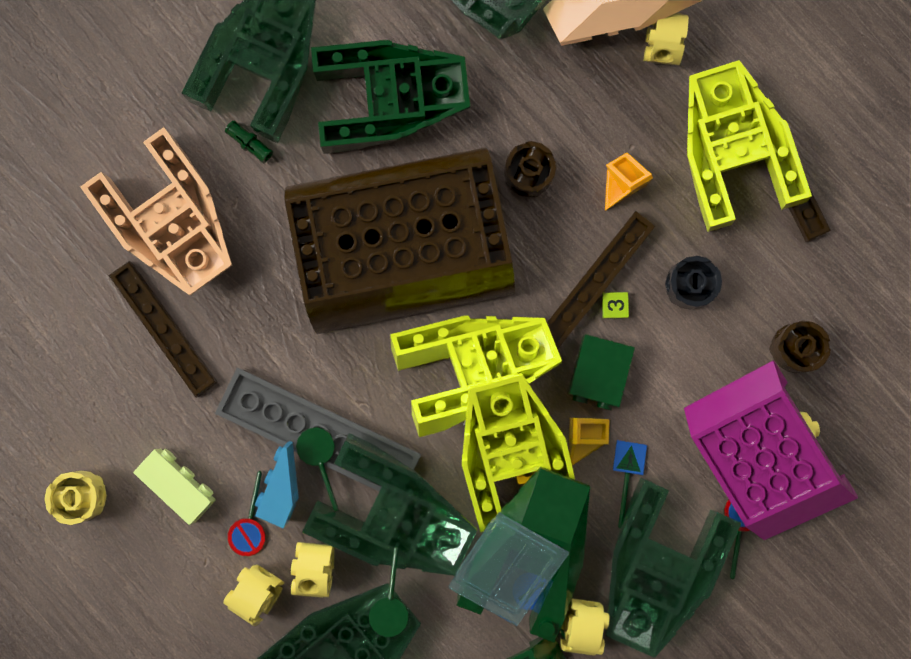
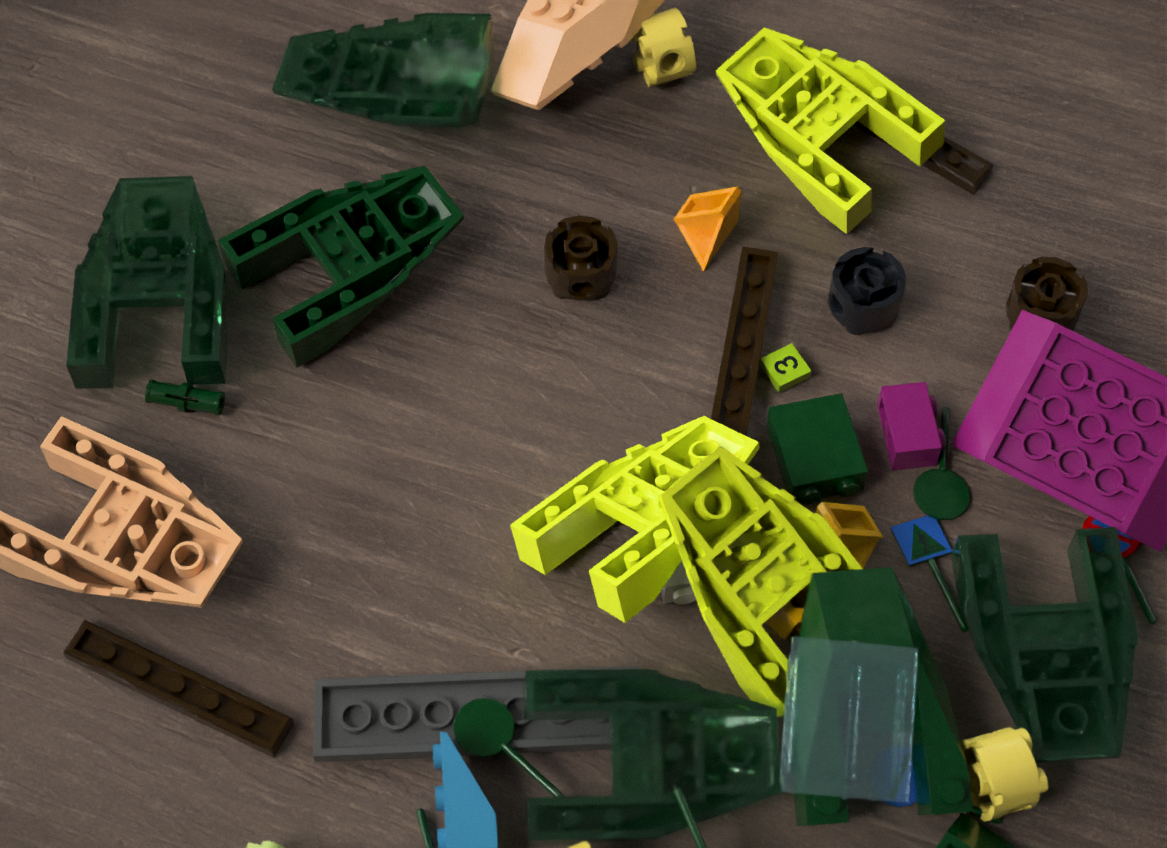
camera: 30 degrees left, 25 degrees down
dark brown slope [284,147,515,334] -> none
none -> magenta brick [877,382,945,471]
none -> dark green piece [913,407,970,520]

